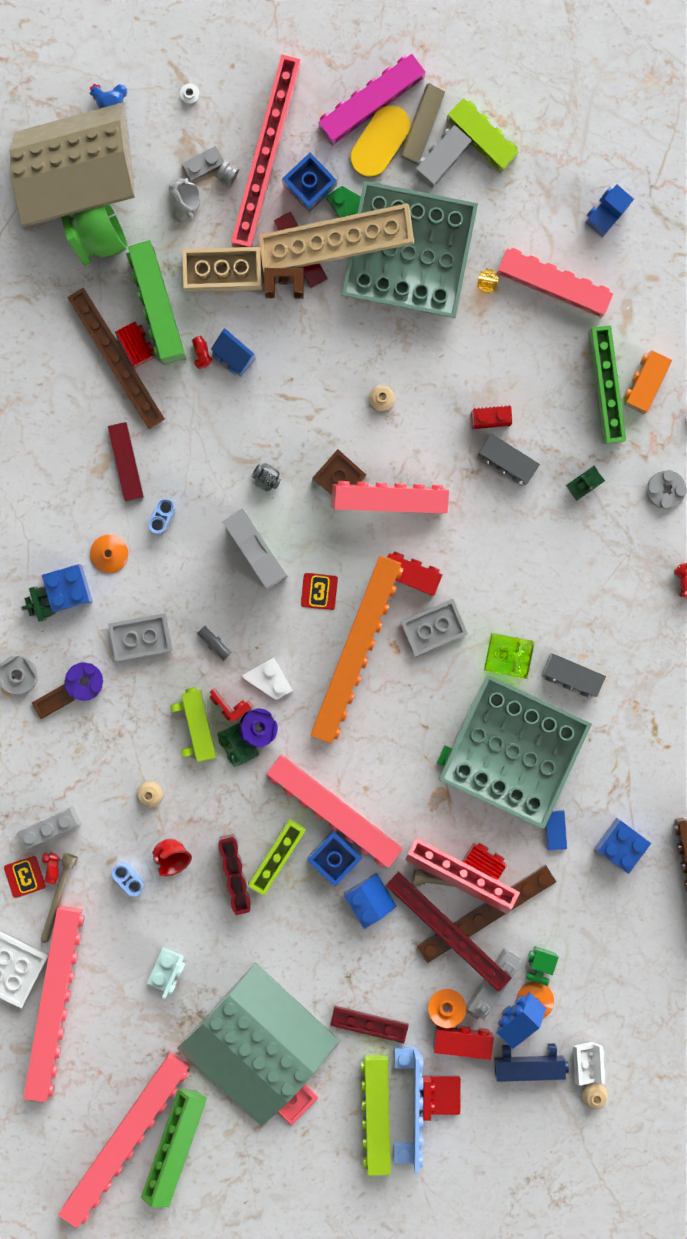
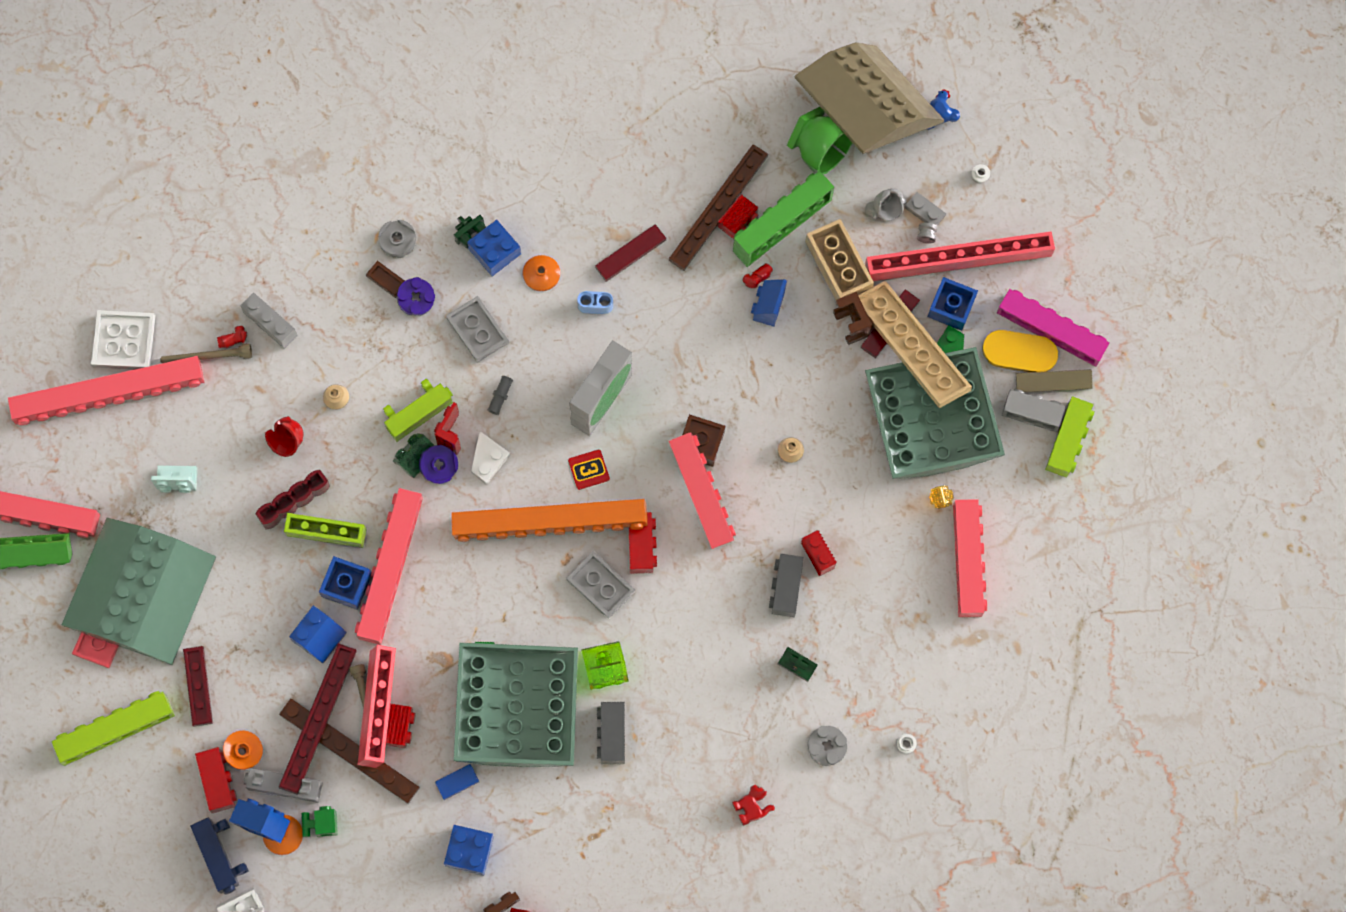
camera: 65 degrees right, 15 degrees down
sticker [4,856,46,898] -> none
light blue beam [112,862,145,896] -> none
dark grey head [251,463,281,492] -> none
light blue bracket [394,1047,423,1174] -> none
red bracket [422,1076,461,1121] -> none
blue brick [585,184,634,237] -> none
bright green brick [588,325,626,445] -> none
orange brick [623,350,672,414] -> none

